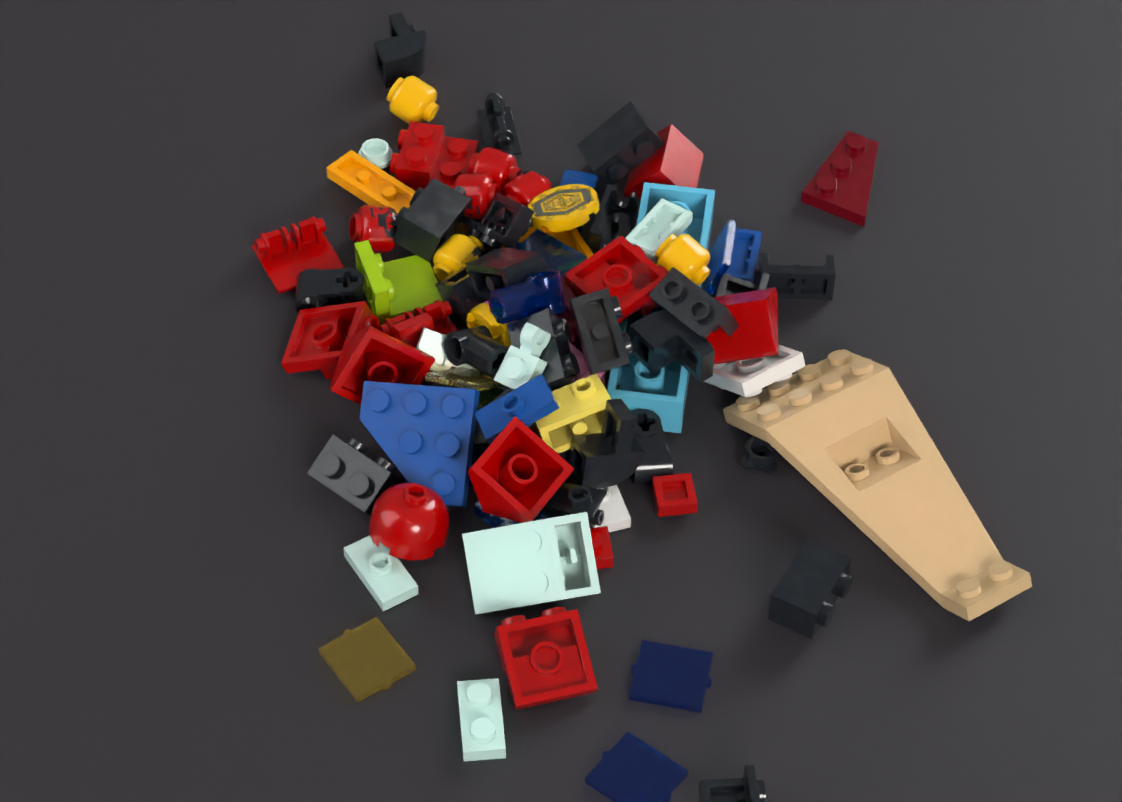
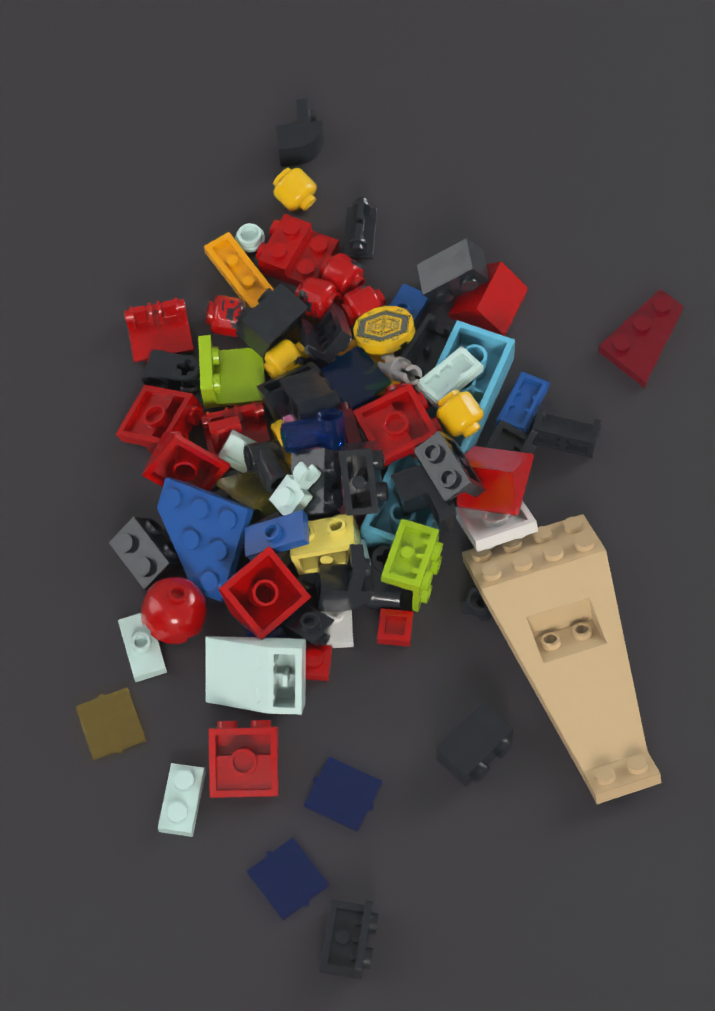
camera: 20 degrees right, 15 degrees up
clear blue piece [702,219,736,295] -> none
none -> light grey pin [378,354,422,385]
none -> lime bracket [381,518,443,612]

